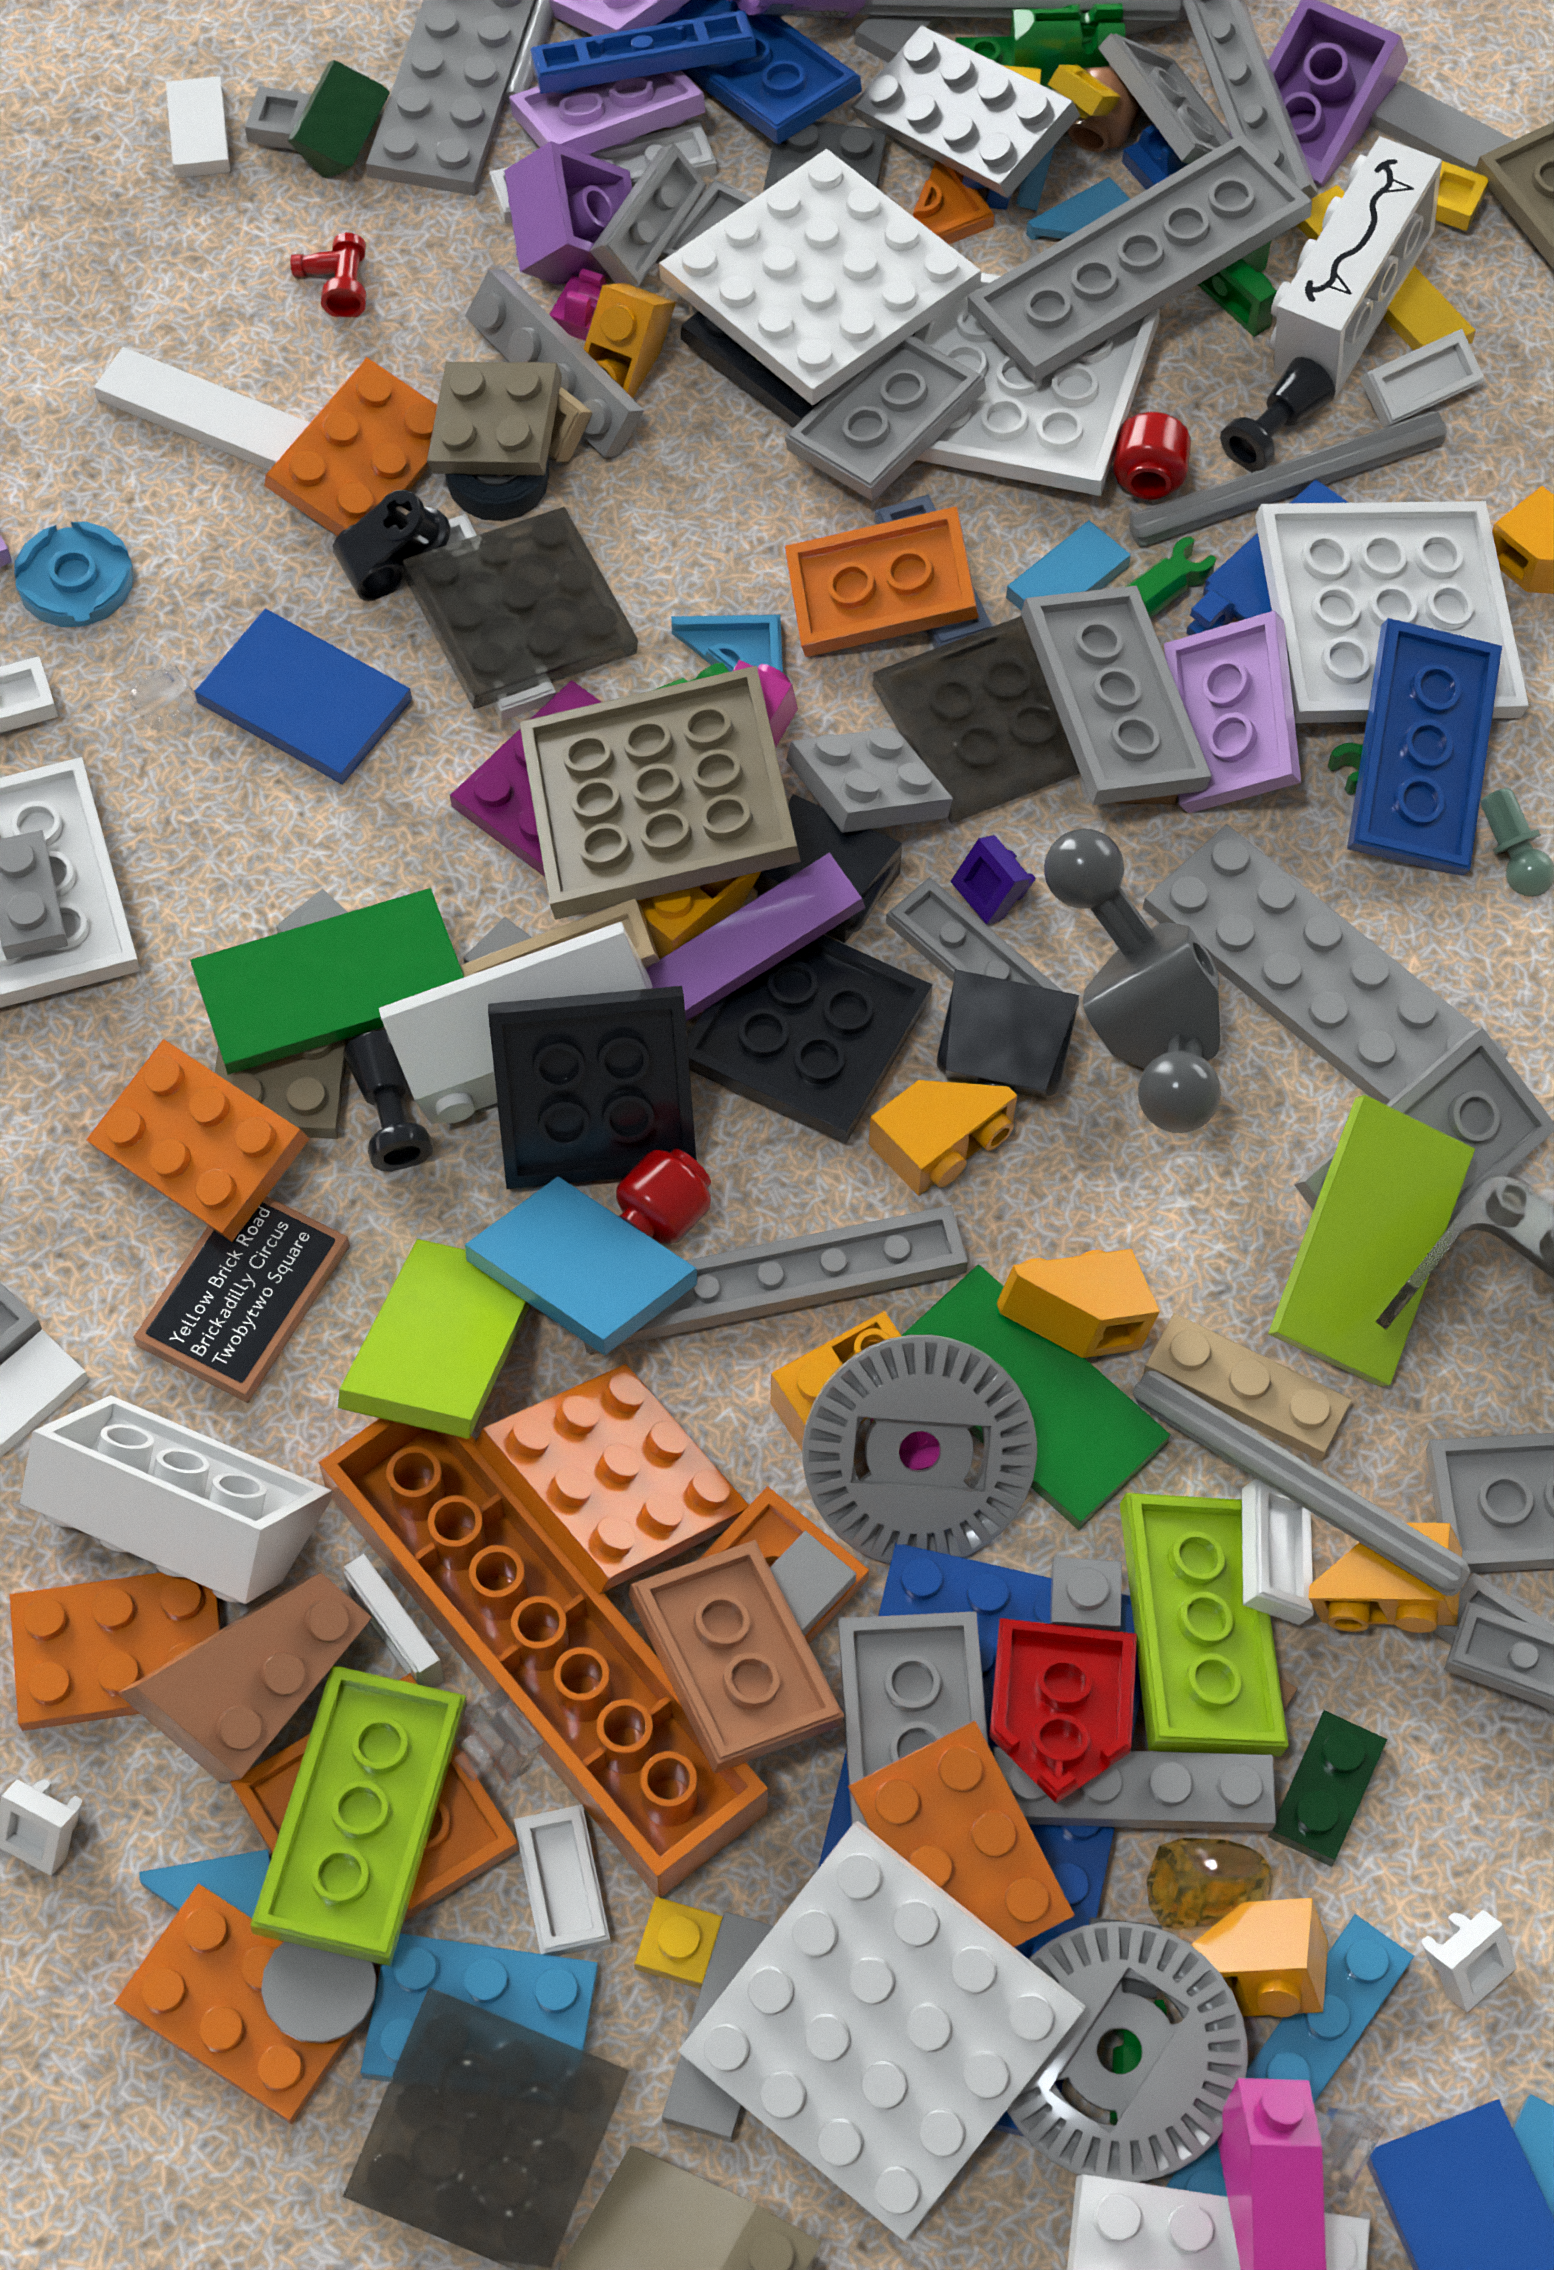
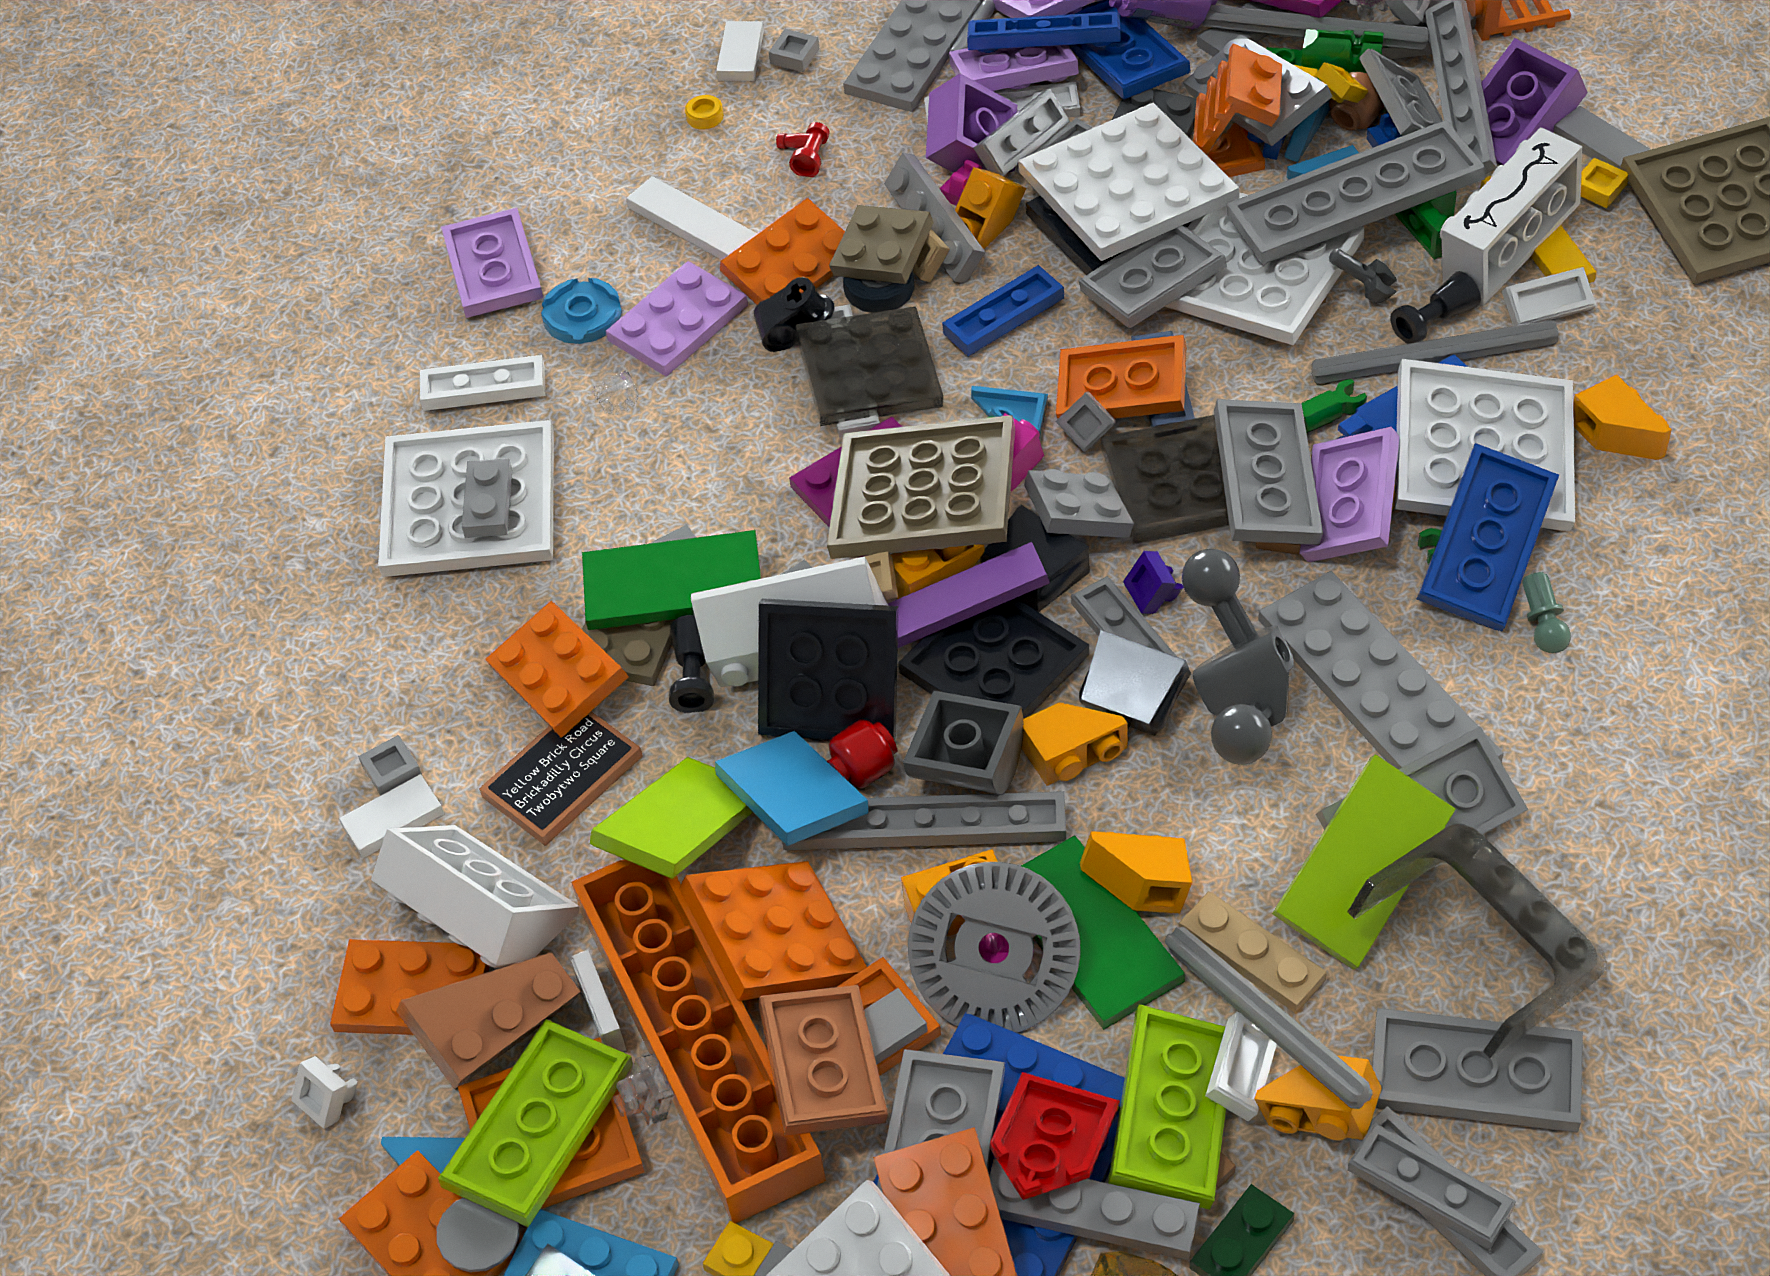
camera: 20 degrees right, 10 degrees down
blue tile [194,608,412,785] -> none
dark green slope [287,60,390,178] -> none
white tile [514,1805,611,1956] -> none
dark azure tile [1006,520,1131,611] -> none
light grey plate [1050,1557,1122,1632] -> none
red head [1113,411,1191,500] -> none
none -> lavender plate [606,261,748,377]
none -> yellow tile [685,95,724,130]
none -> dark grey brick [903,691,1024,795]
none -> blue plate [942,265,1064,357]
none -> light grey tile [1055,391,1117,452]
none -> orange plate [1193,43,1282,155]
none -> dark grey bar [1329,248,1397,303]

